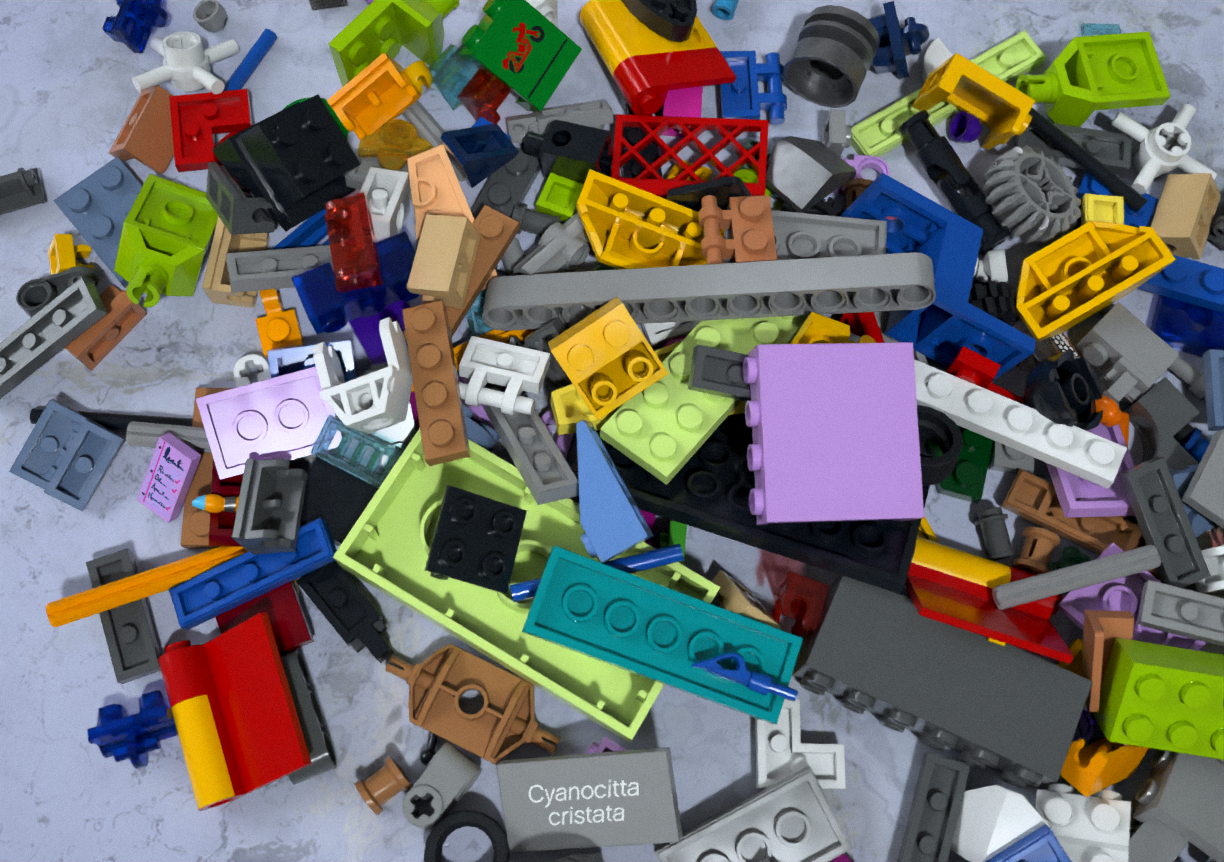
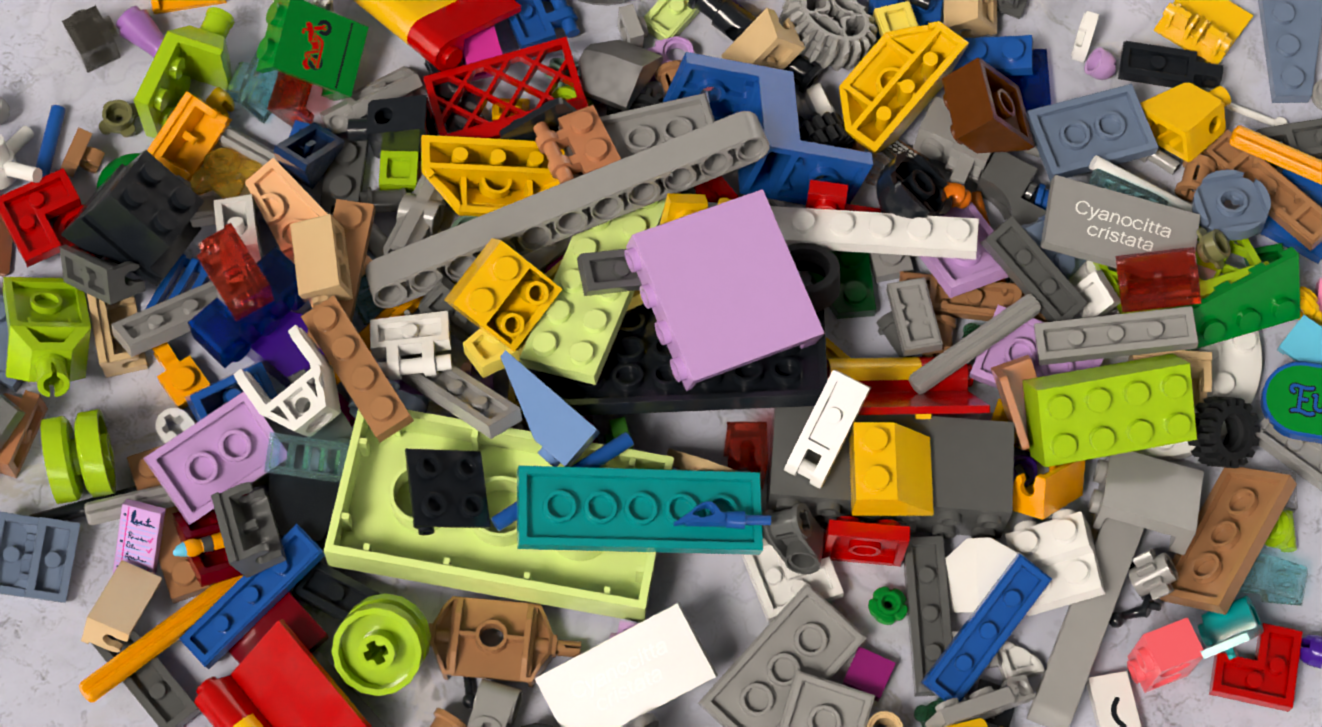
camera: 20 degrees left, 5 degrees down
none -> lime wheel [41,409,116,504]
none -> medium nougat tile [60,127,105,178]
none -> tan hinge [81,560,162,652]
none -> olive plate [99,100,139,138]
none -> lime wheel [331,593,431,696]
none -> tan hinge [721,8,805,70]
none -> dark grey piece [762,502,825,575]
none -> white plate [784,370,871,489]
none -> red plate [822,516,910,567]
none -> yellow slope [849,422,934,516]
none -> green plate [868,586,908,625]
none -> light grey plate [886,277,943,357]
none -> reddish brown slope [942,57,1035,154]

